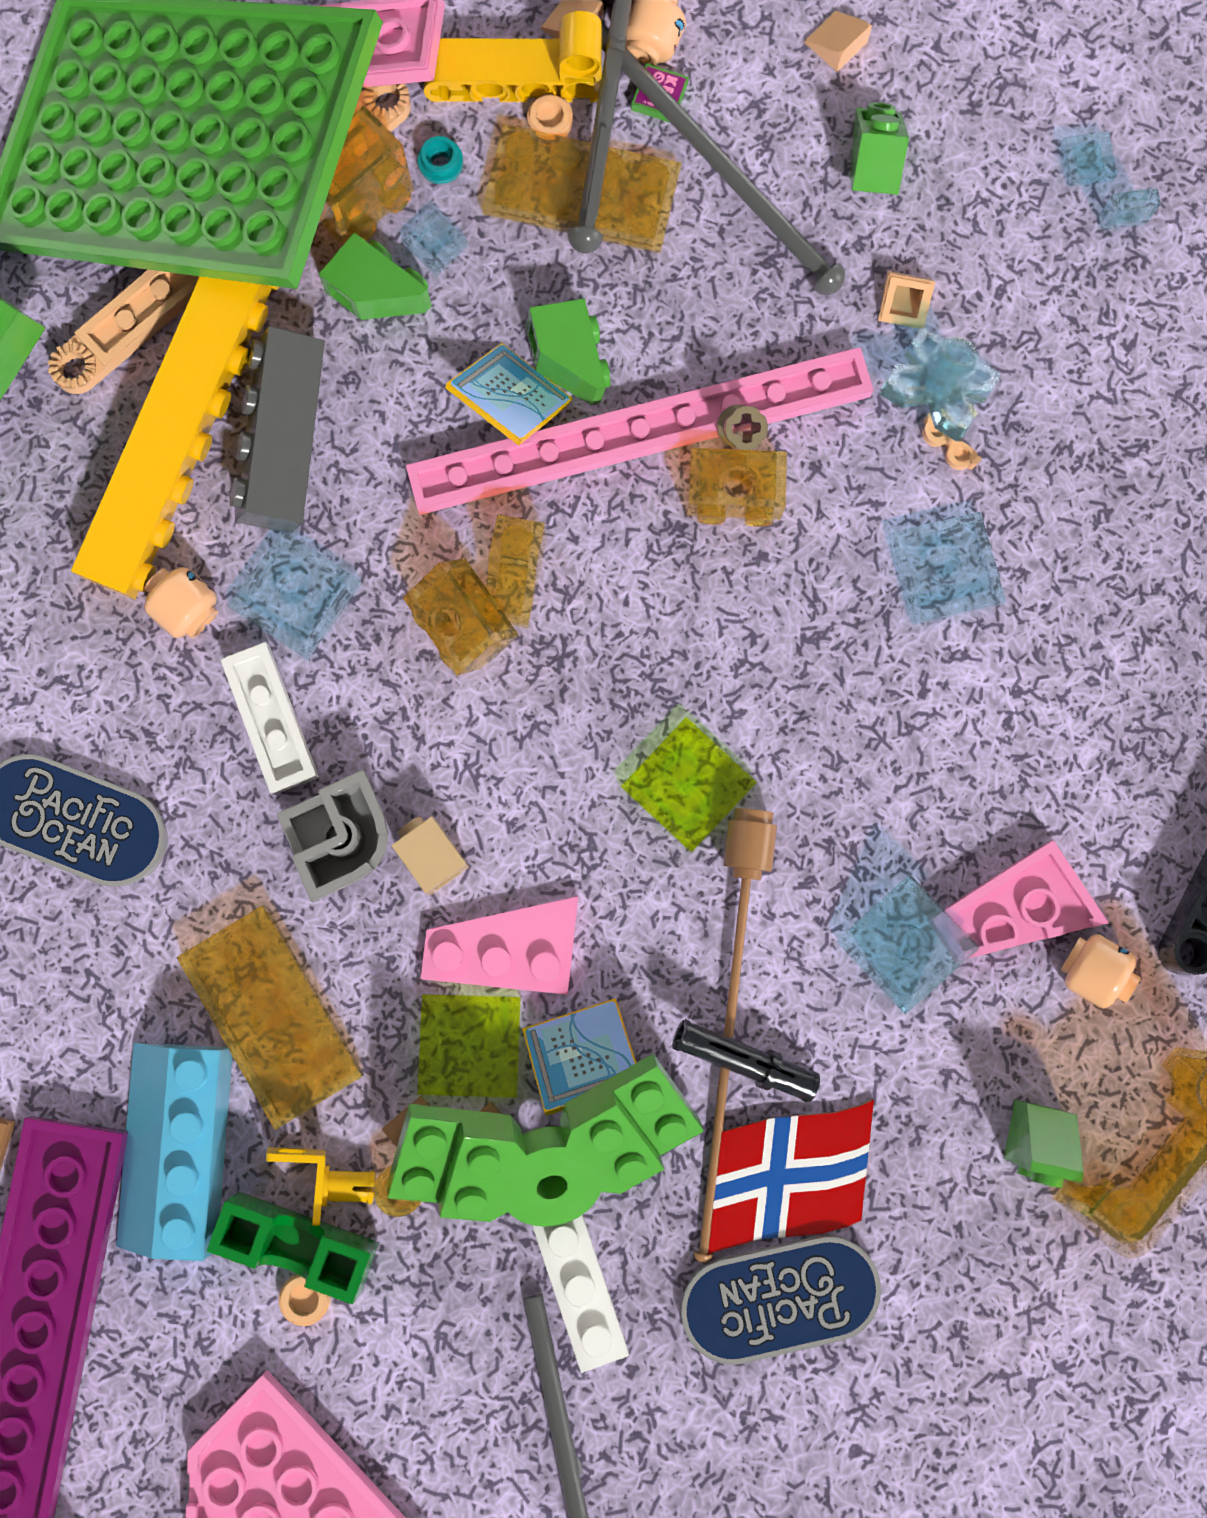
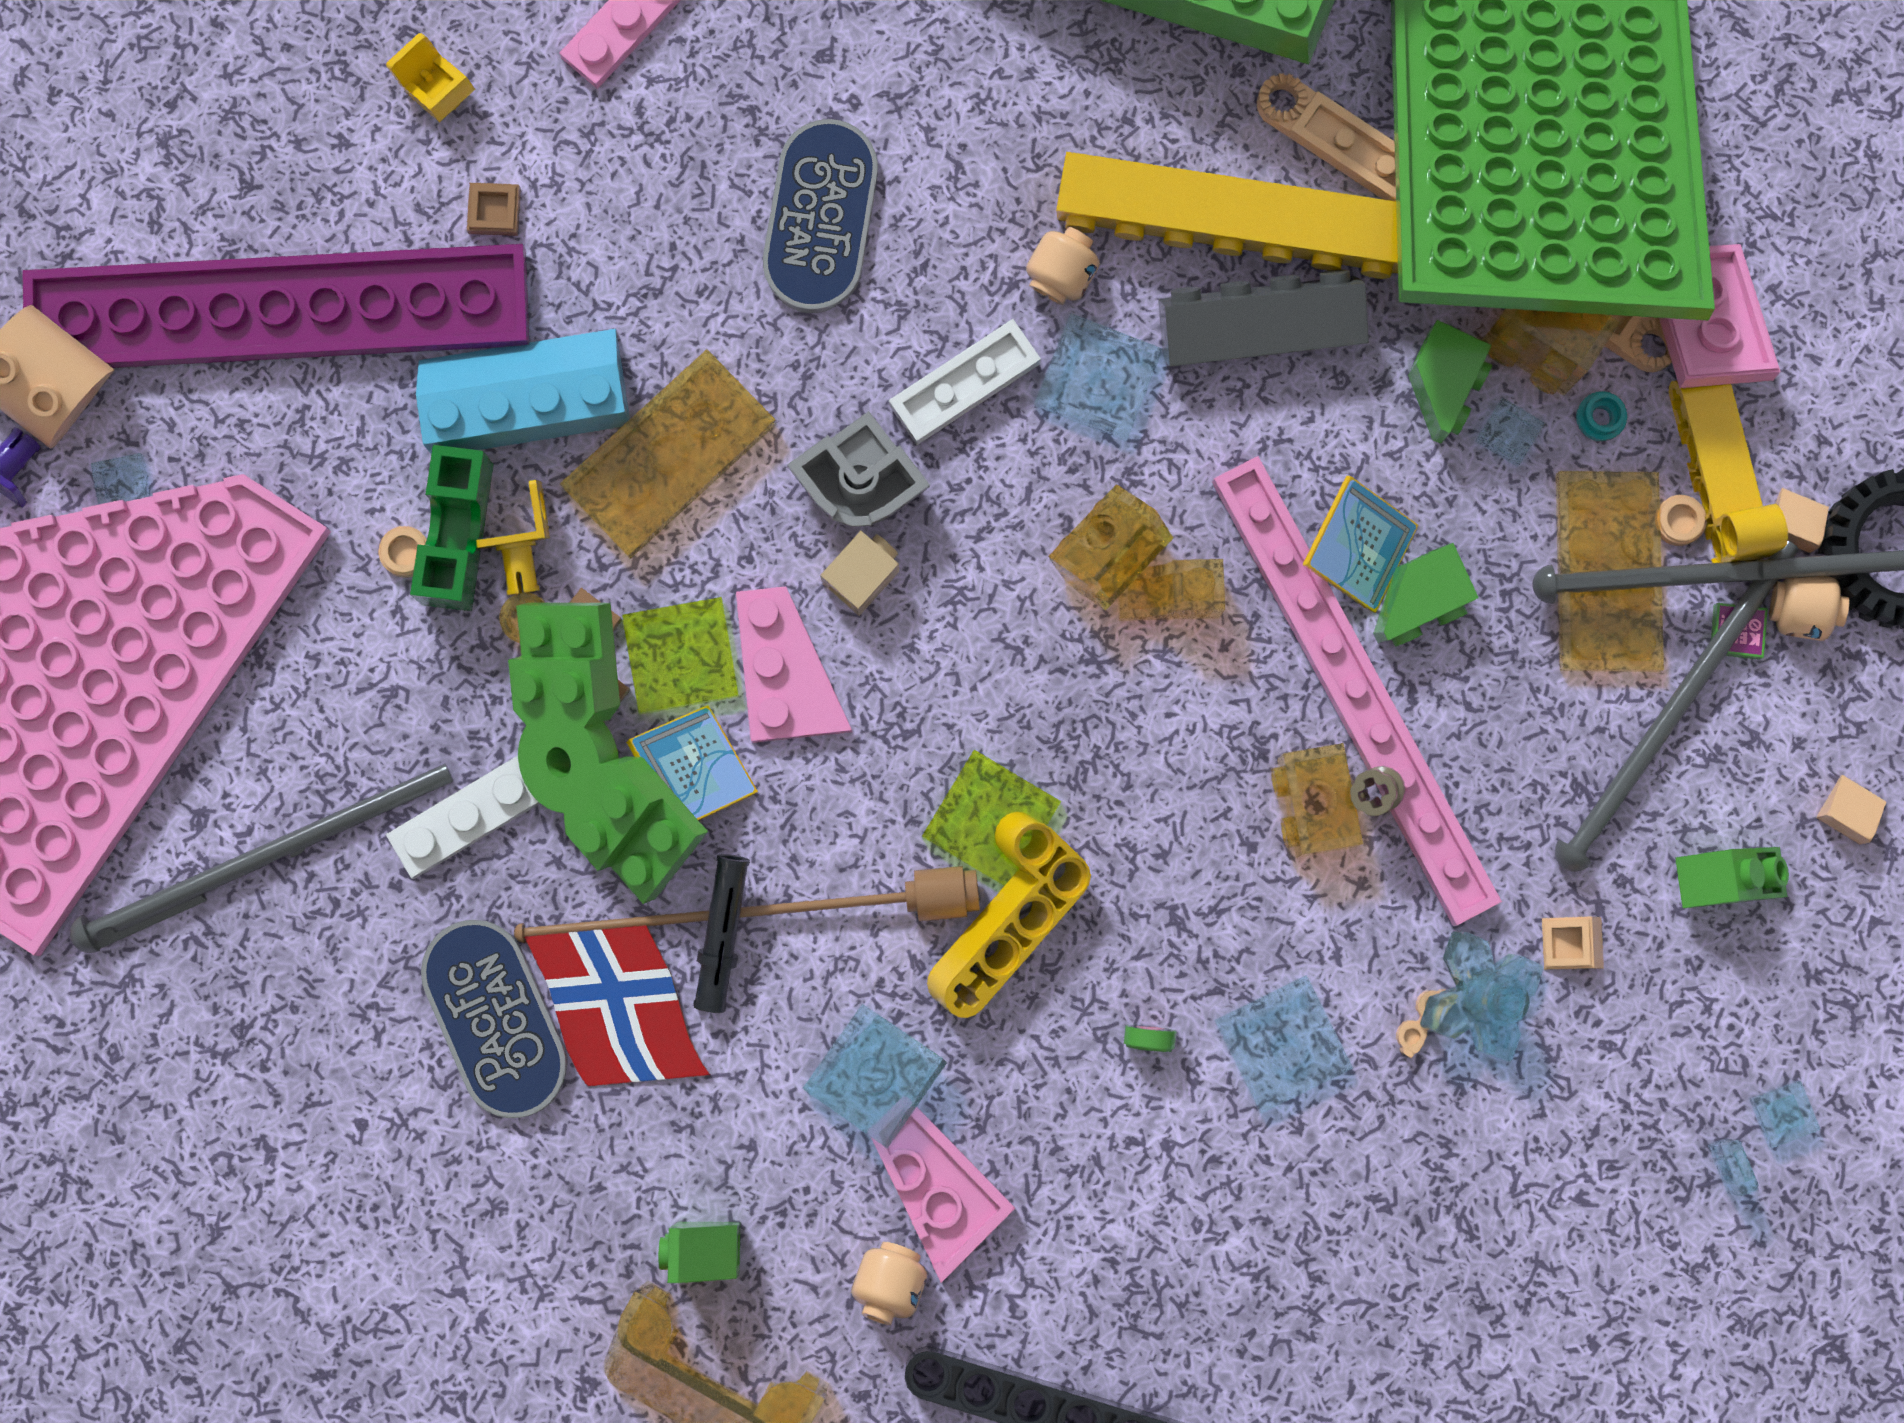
camera: 75 degrees right, 0 degrees up
none -> yellow beam [927,811,1091,1018]
none -> bright green tile [1124,1025,1177,1052]

